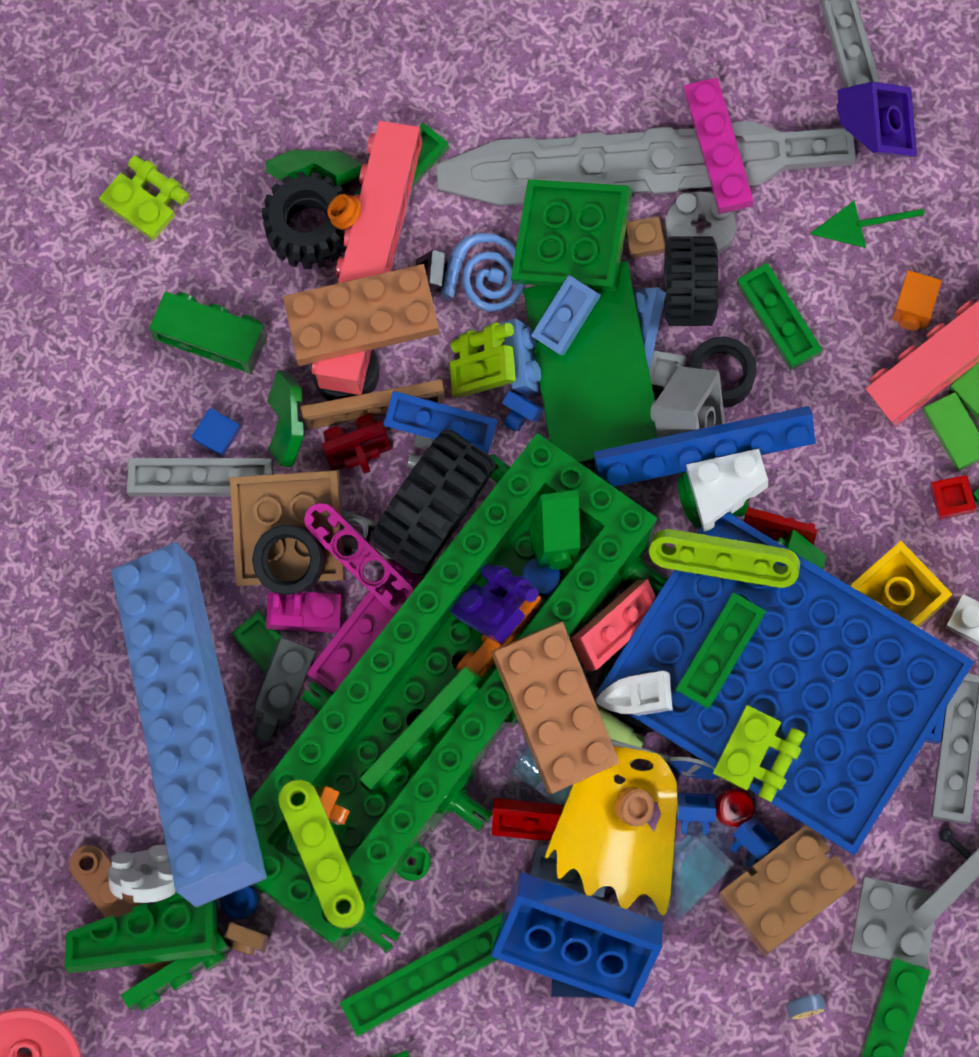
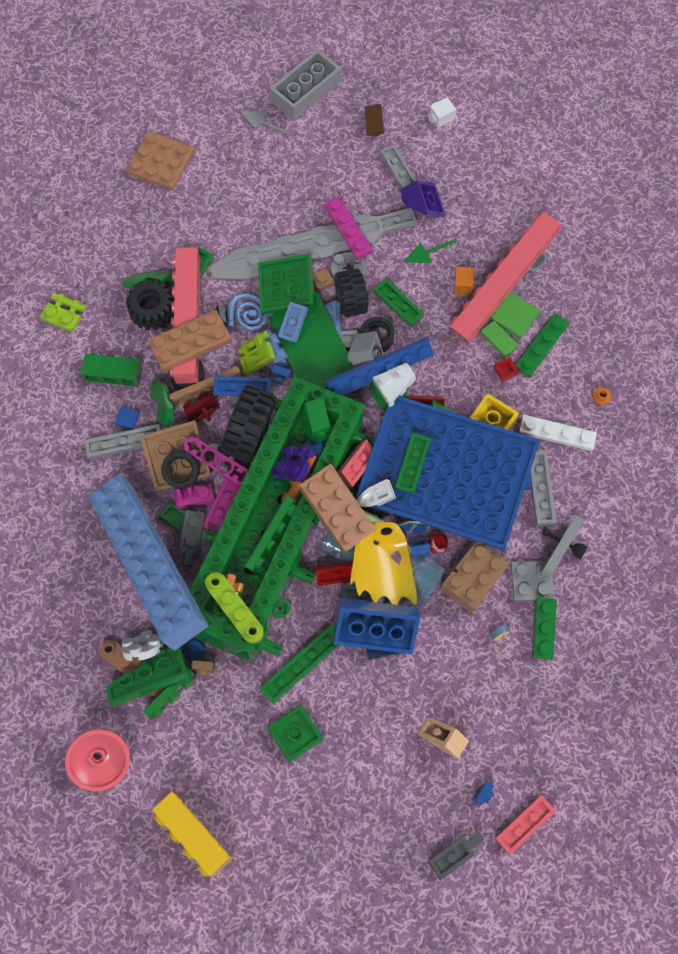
camera: 20 degrees left, 5 degrees down
orange plate [327,194,361,229] -> none
nougat tile [615,787,654,827] -> none
lime plate [649,529,800,588] -> none
lime plate [713,705,805,802] -> none
blue tile [731,817,782,867] -> none

